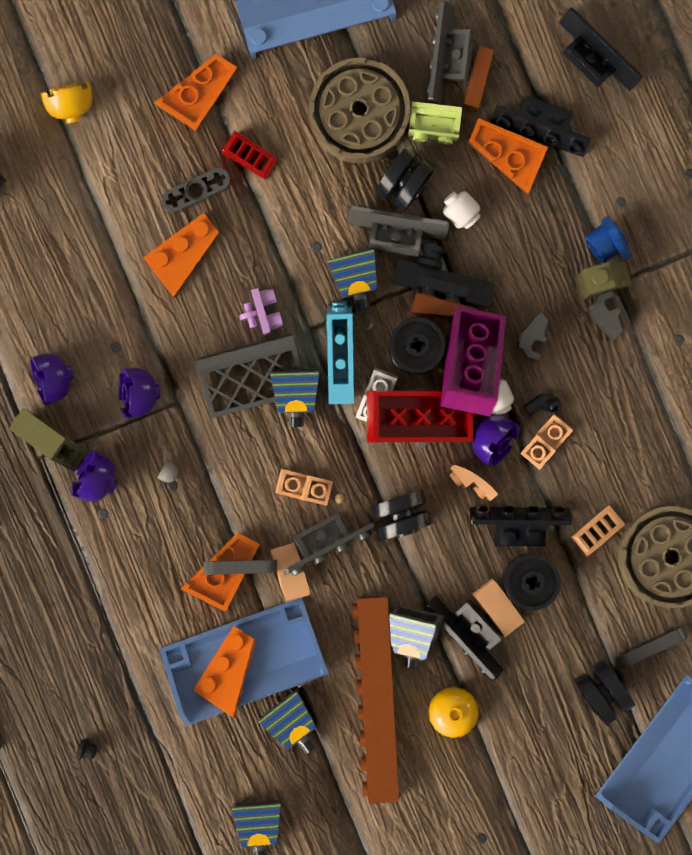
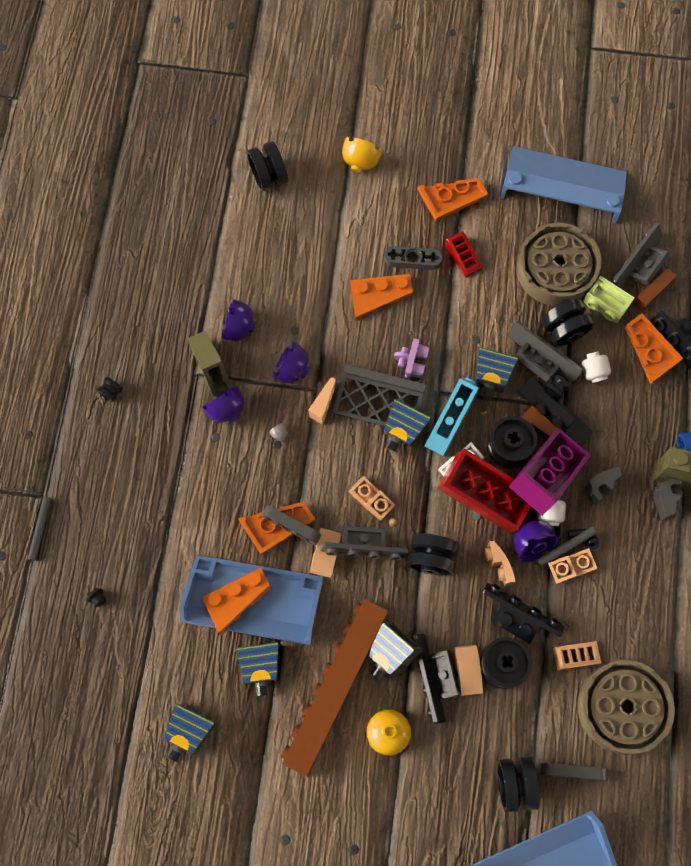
camera: 30 degrees right, 15 degrees down
none -> light nougat slope [309,377,336,424]
none -> dark grey bar [537,526,597,567]

